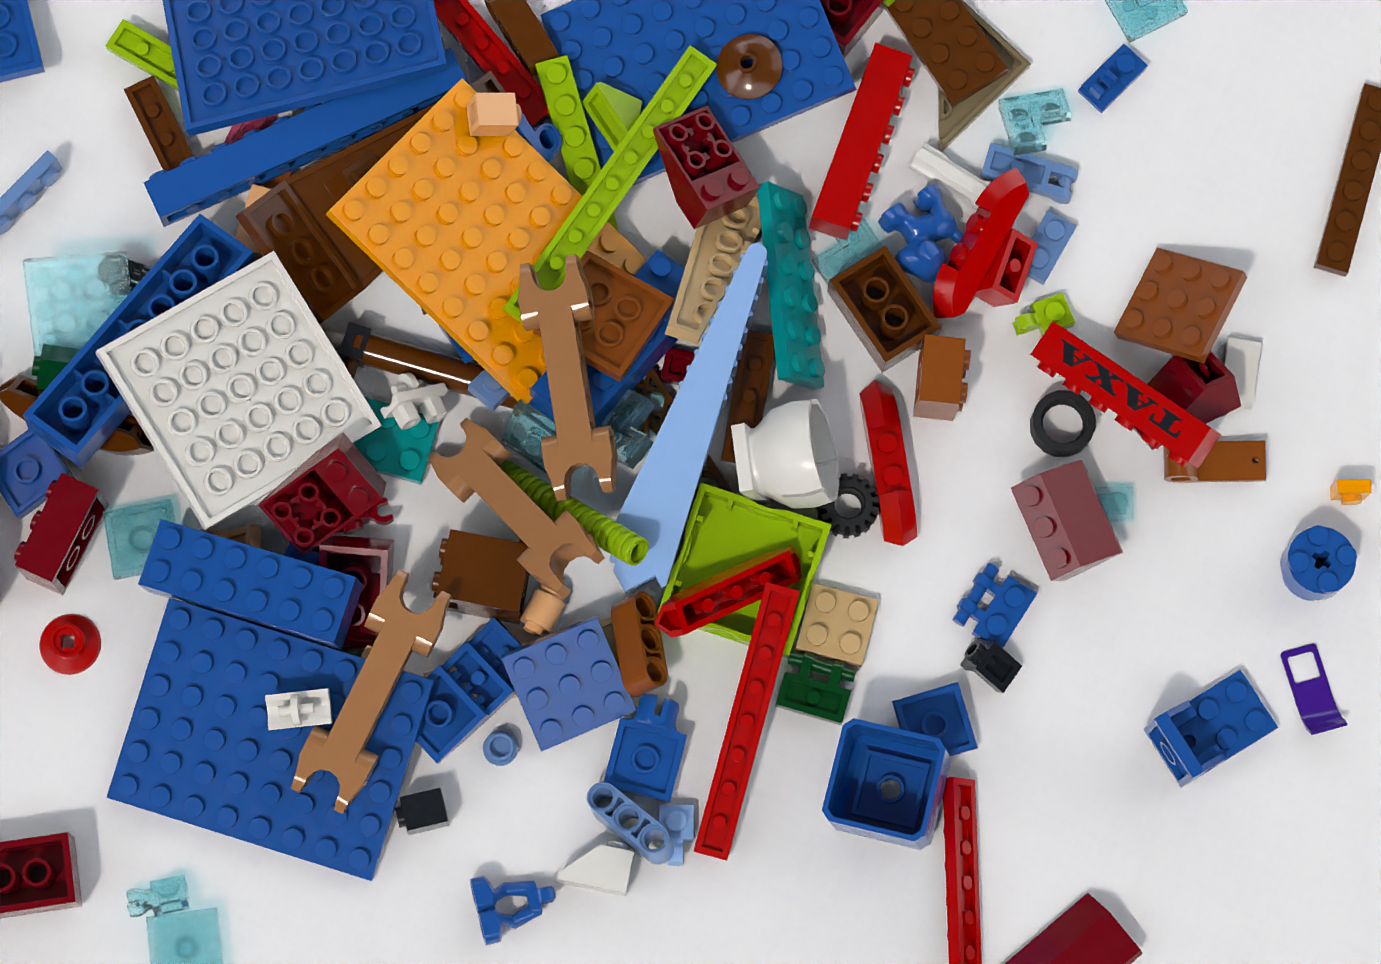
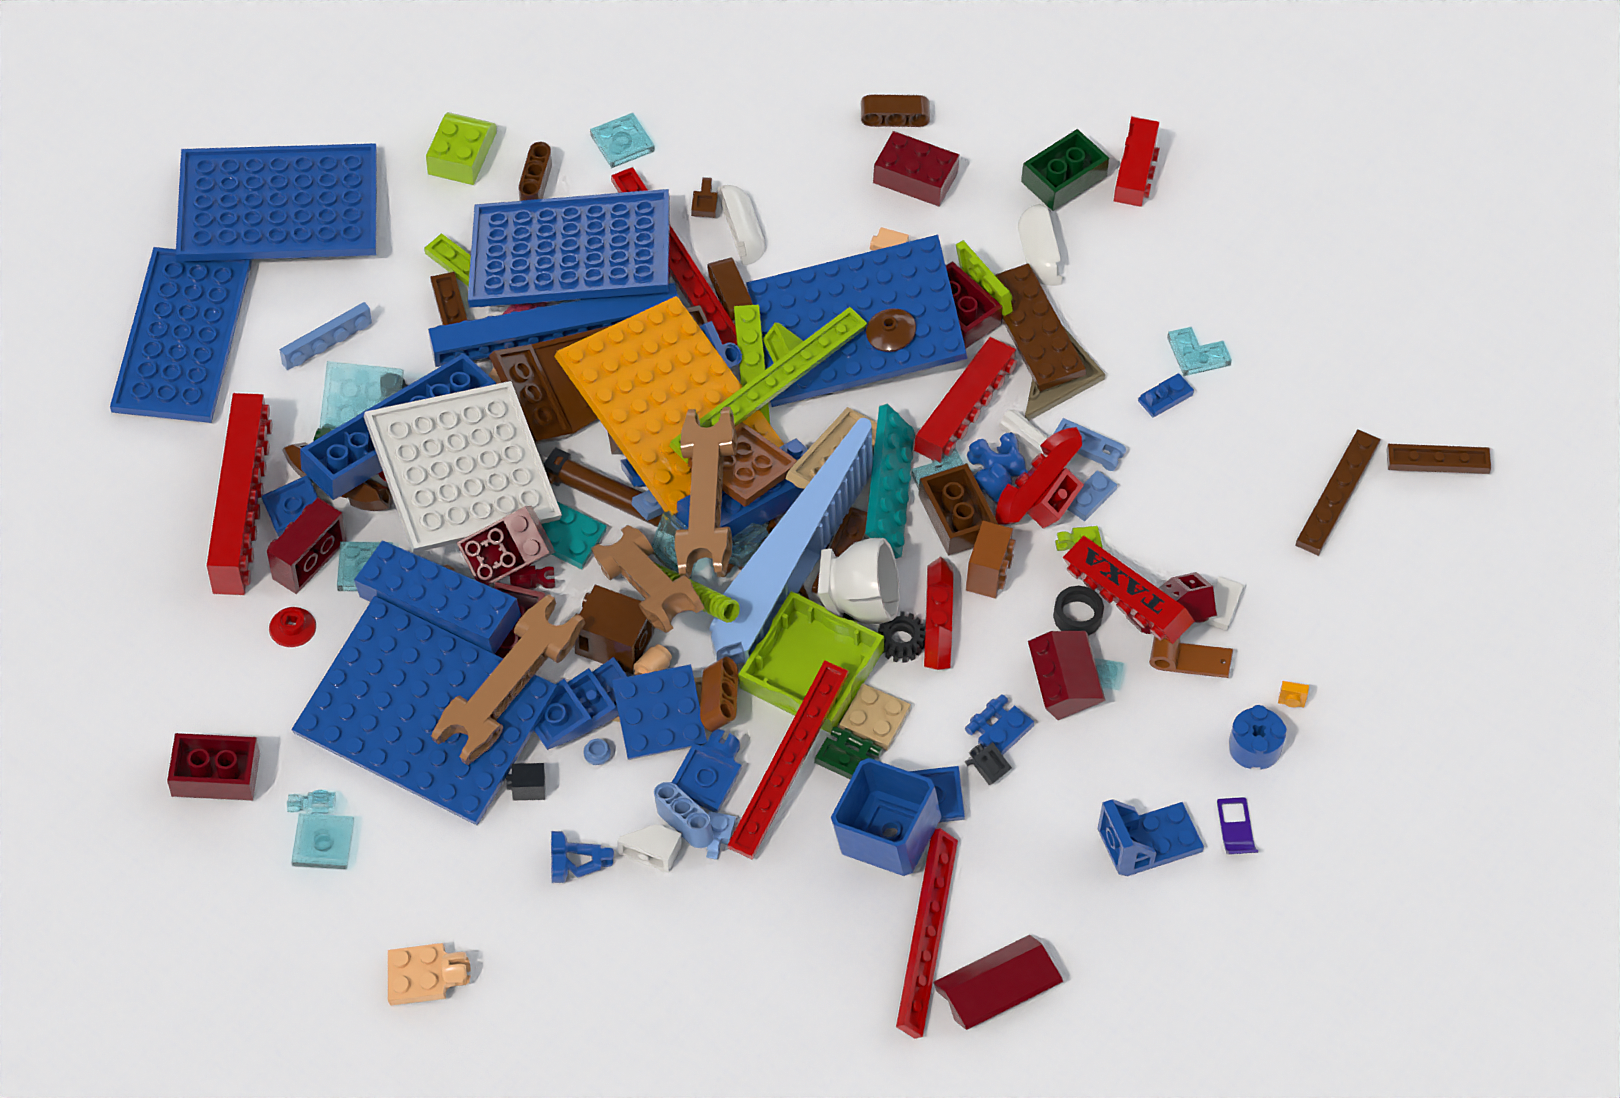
camera: 15 degrees right, 20 degrees down
white hips [265,688,333,730] -> none
white hips [380,372,448,430] -> none
light nougat brick [466,93,521,136] -> none
dark red slope [653,106,760,229] -> none
red brick [654,546,802,638] -> none
clear light blue plate [998,88,1071,156] -> none
dark orange plate [1114,247,1247,364] -> none

